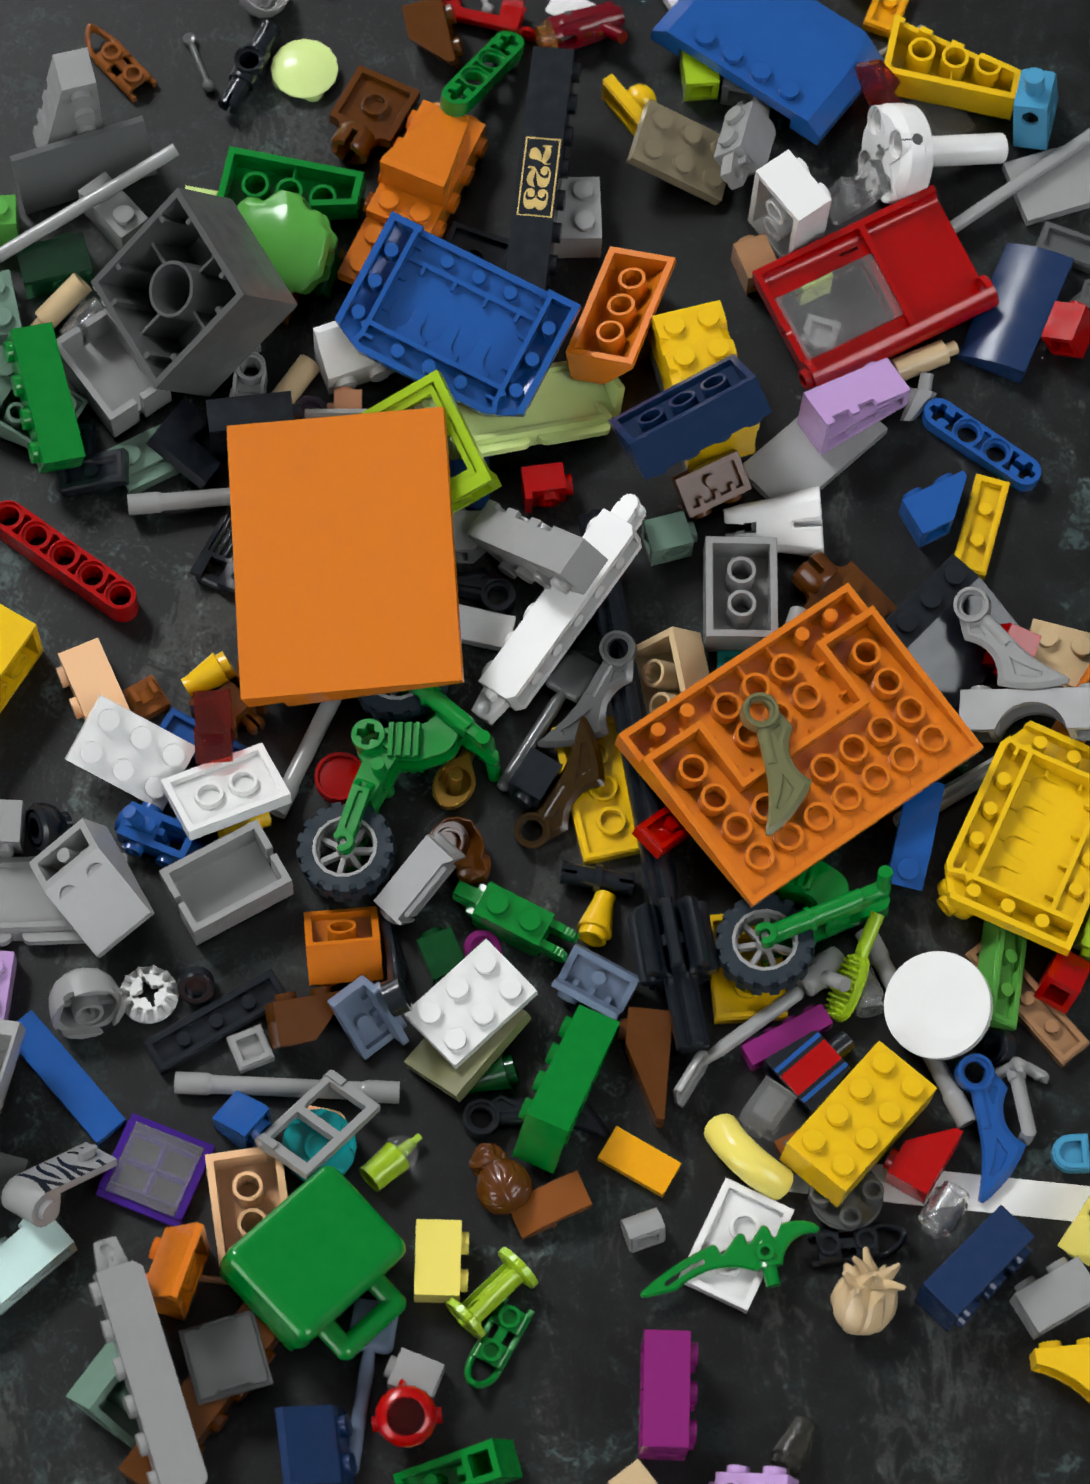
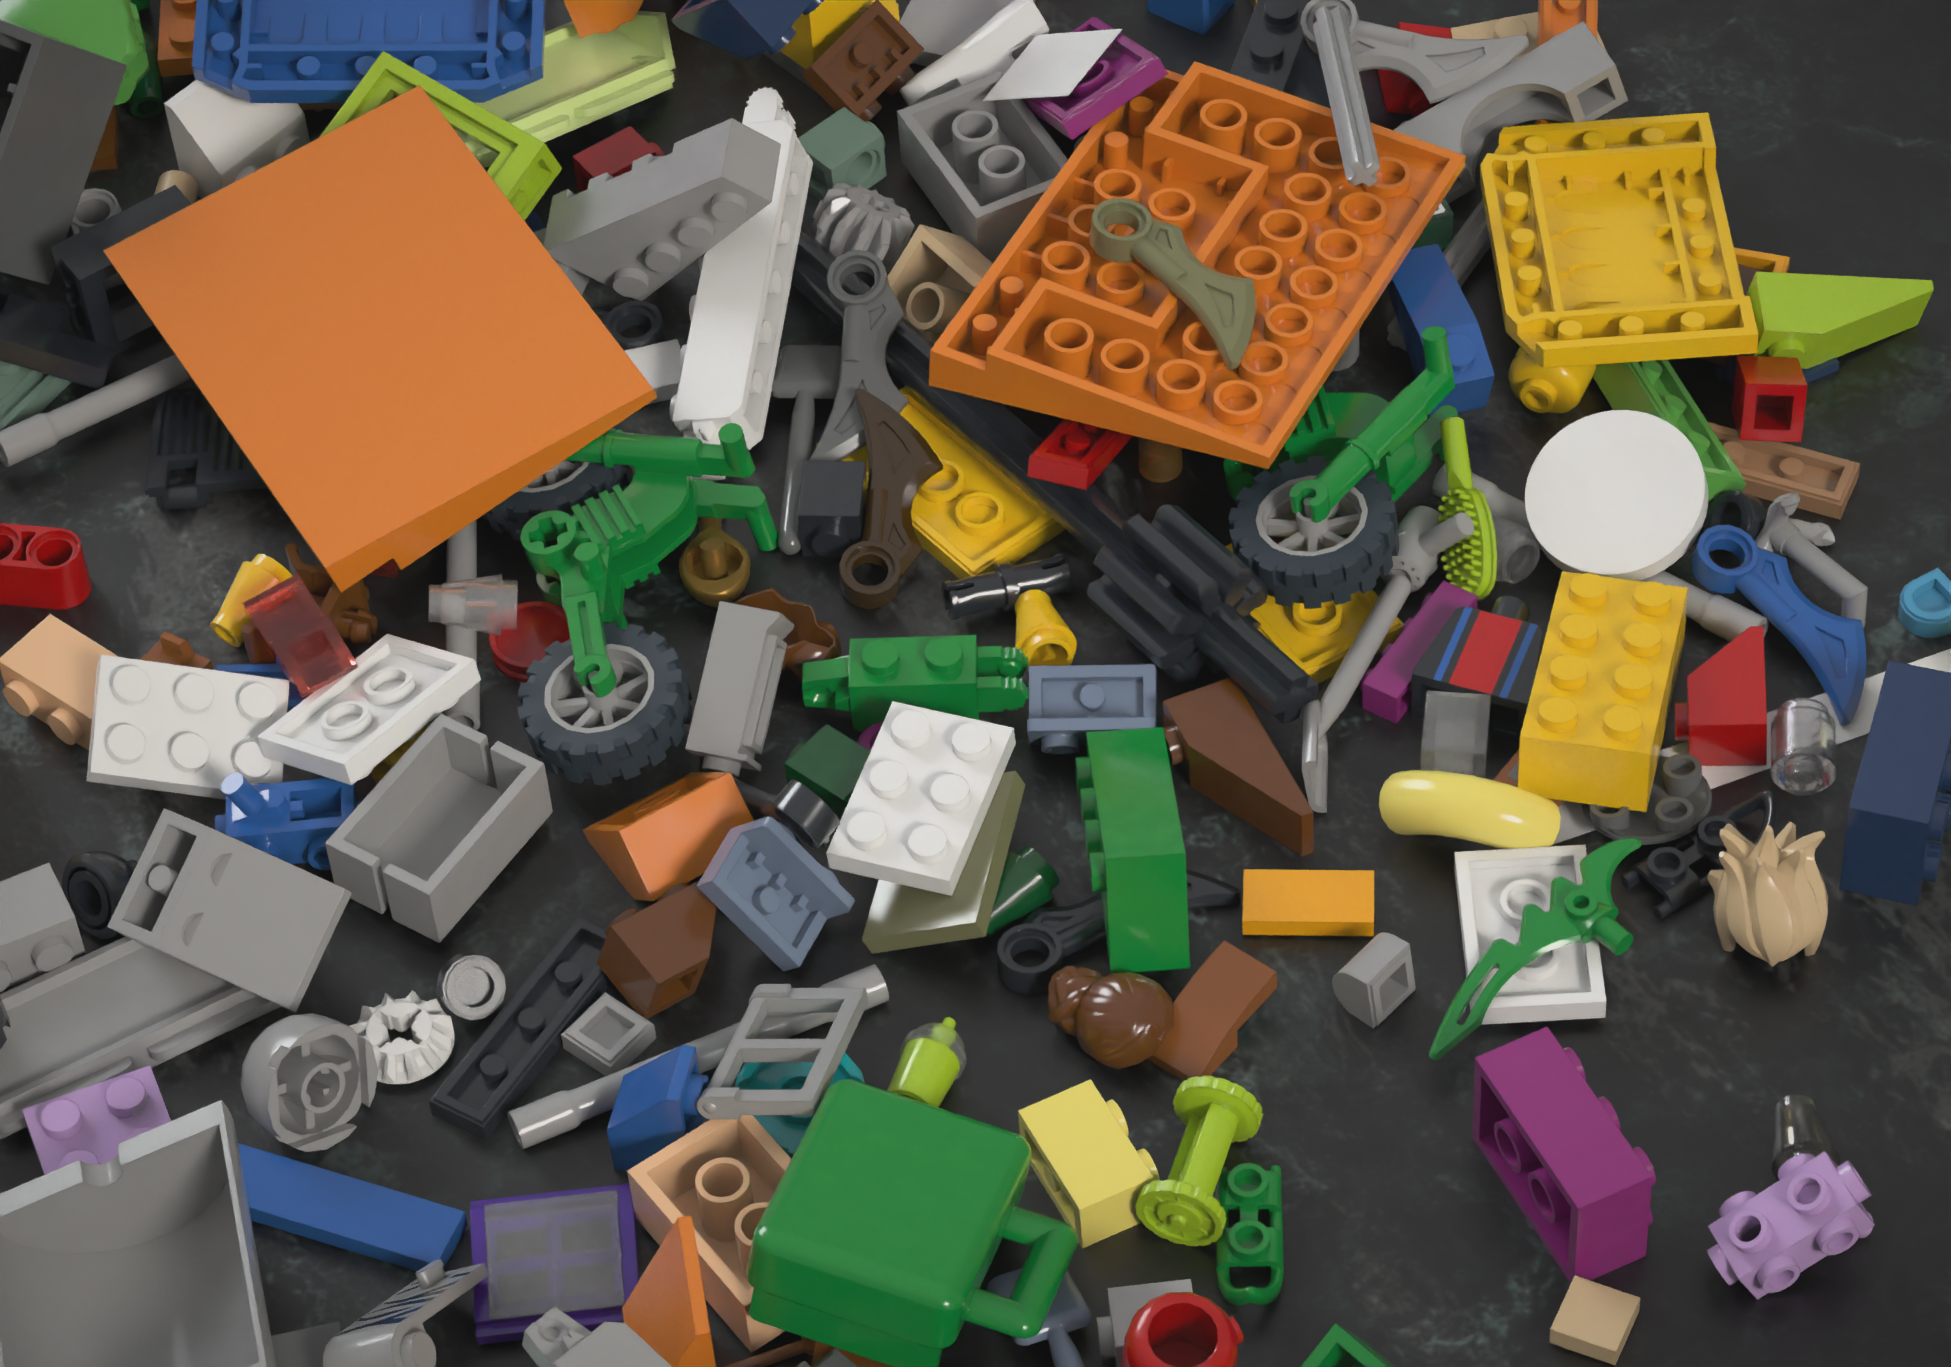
camera: 20 degrees left, 20 degrees down
none -> clear cone [429,574,518,636]
none -> light grey gear [810,183,915,272]
none -> white sticker [983,29,1122,101]
none -> magenta tile [1022,17,1168,140]
none -> light grey axle [1313,6,1380,187]

